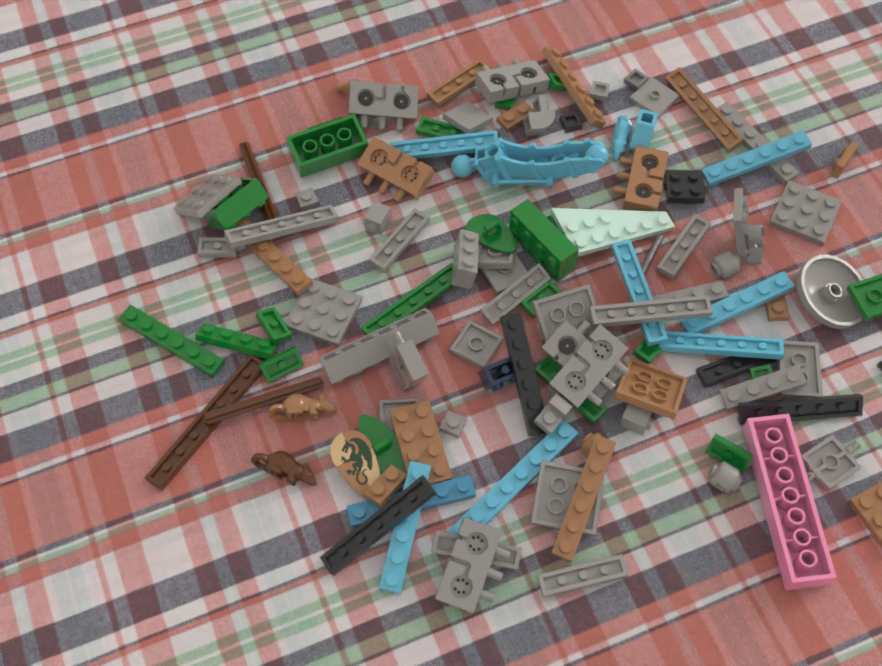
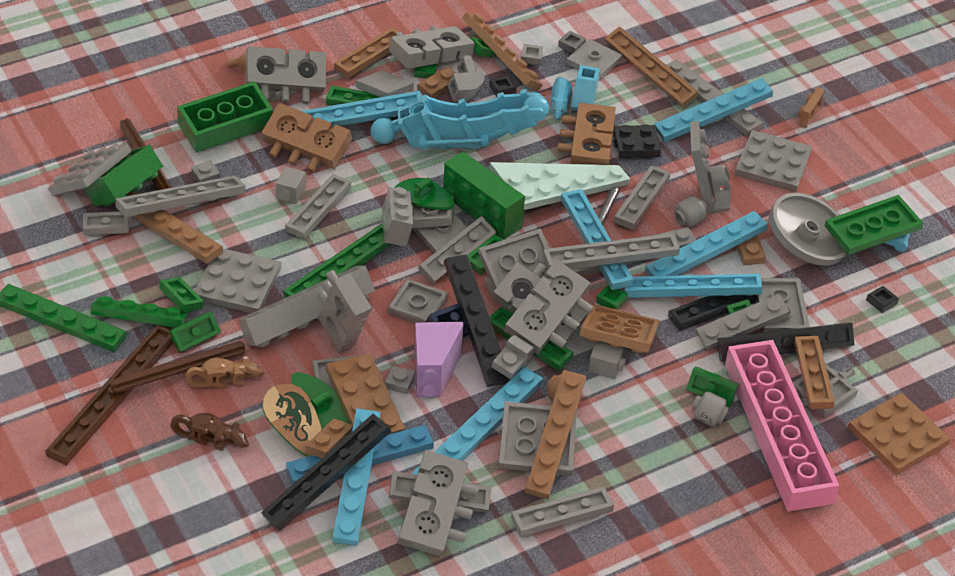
camera: 10 degrees left, 15 degrees down
none -> lavender slope [414,322,463,397]
none -> medium nougat plate [794,336,834,409]

